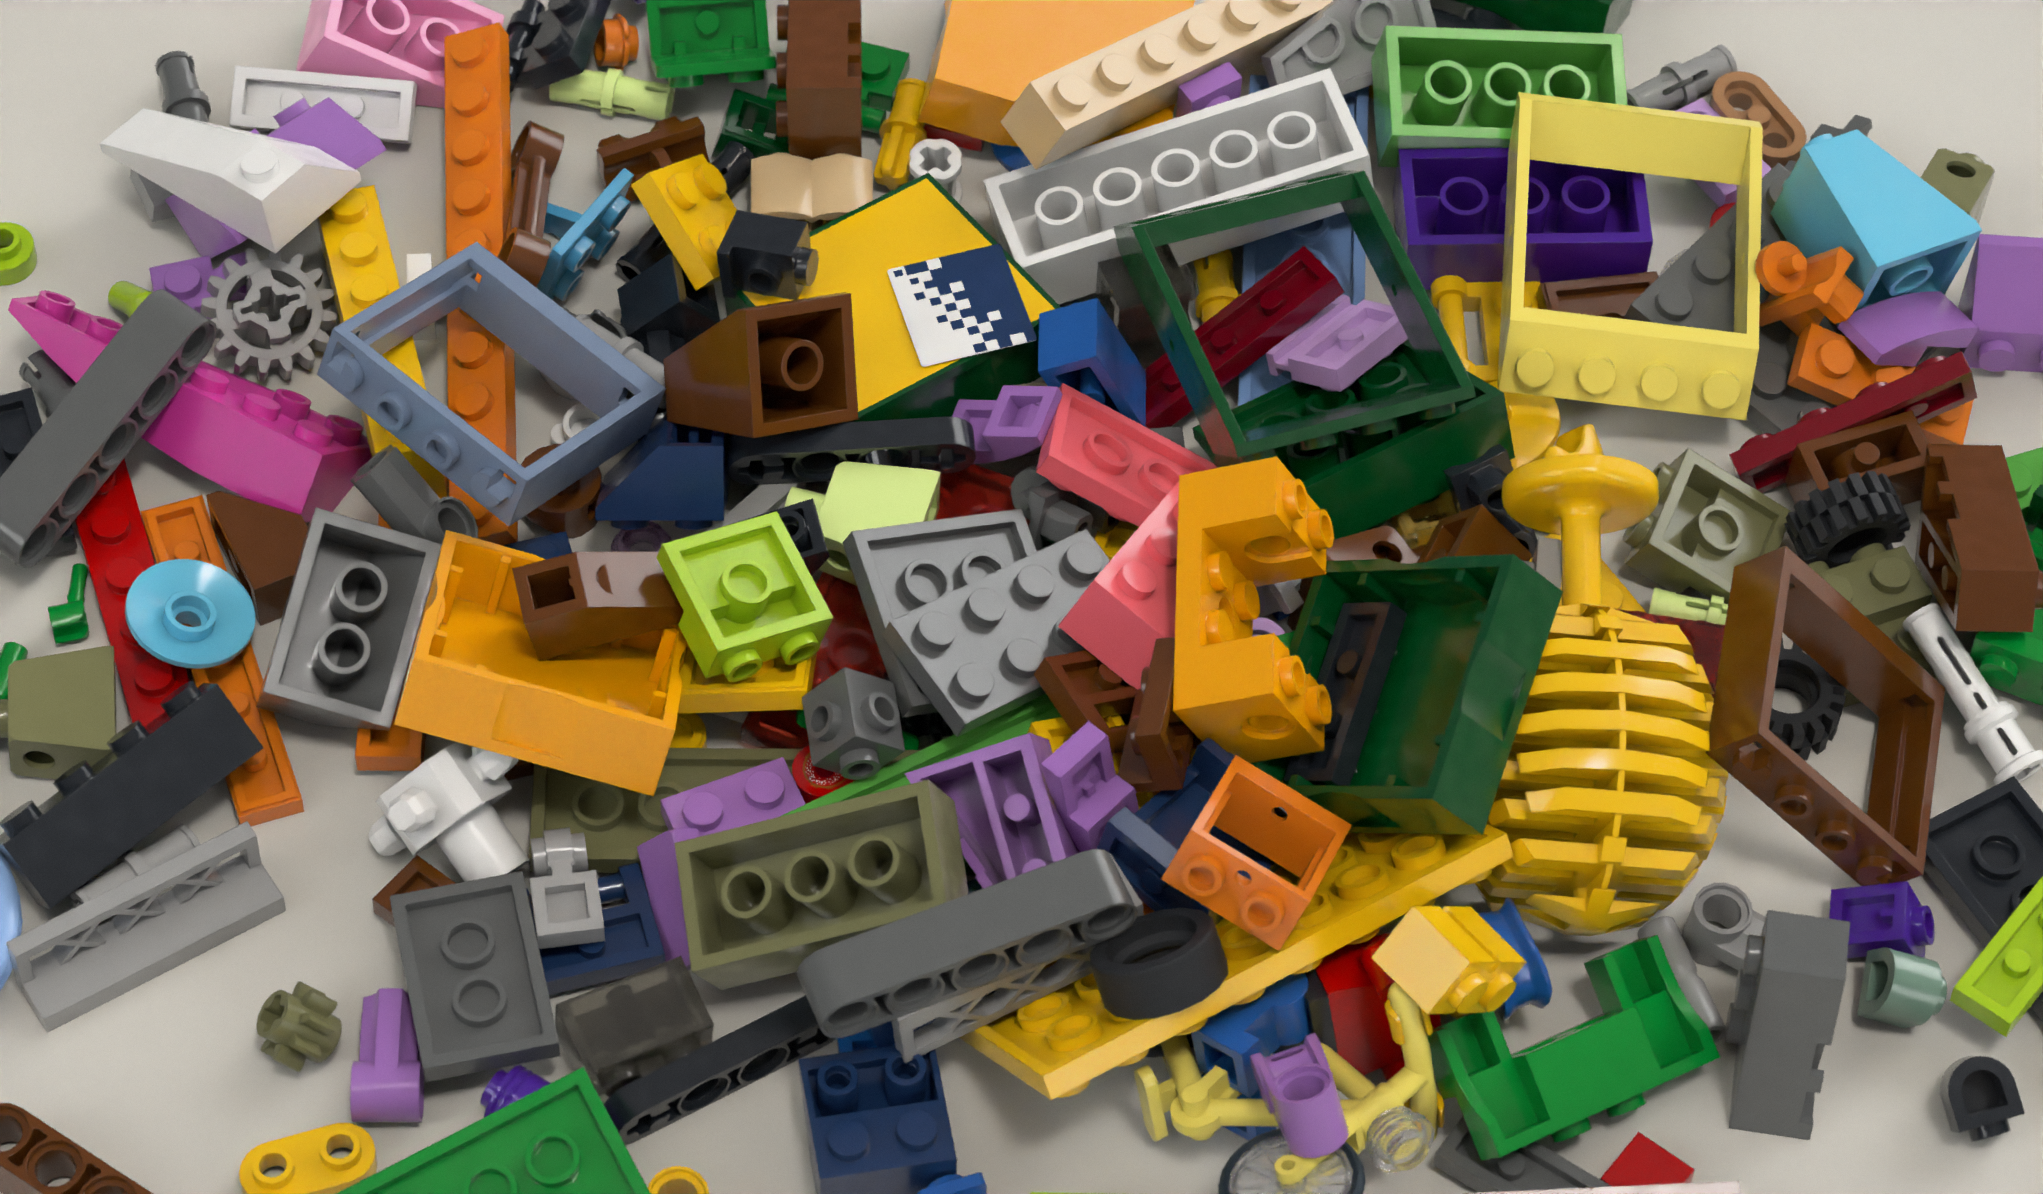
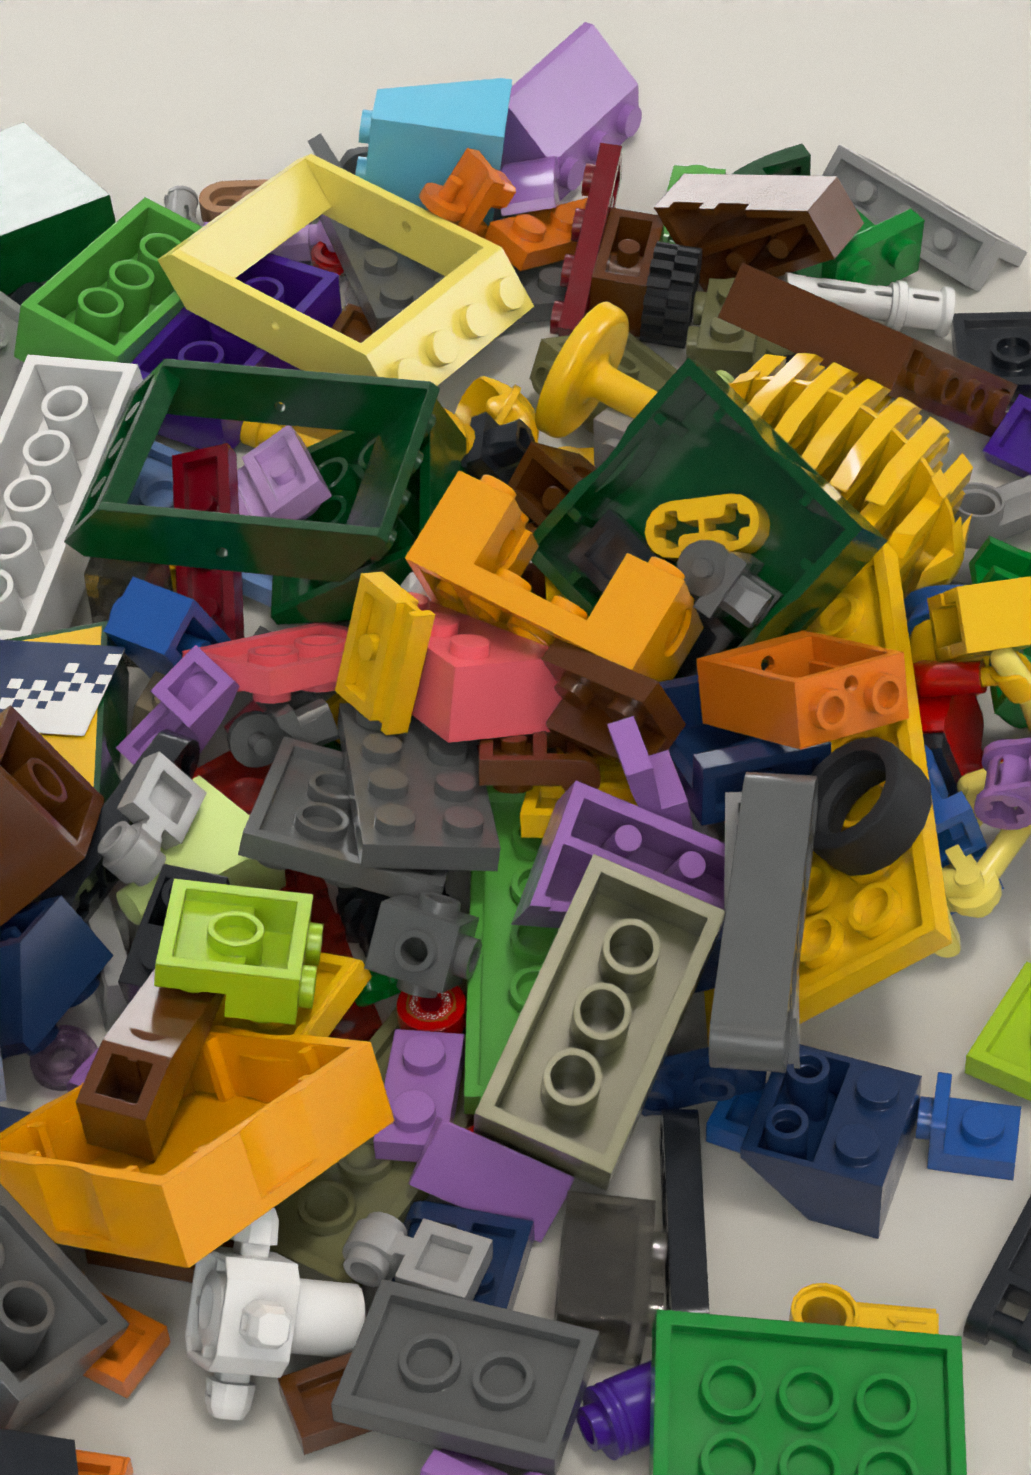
camera: 55 degrees left, 10 degrees down
none -> light grey plate [98,751,207,887]
none -> yellow plate [335,572,436,735]
none -> yellow beam [645,493,770,562]
none -> dark grey hips [677,540,784,628]

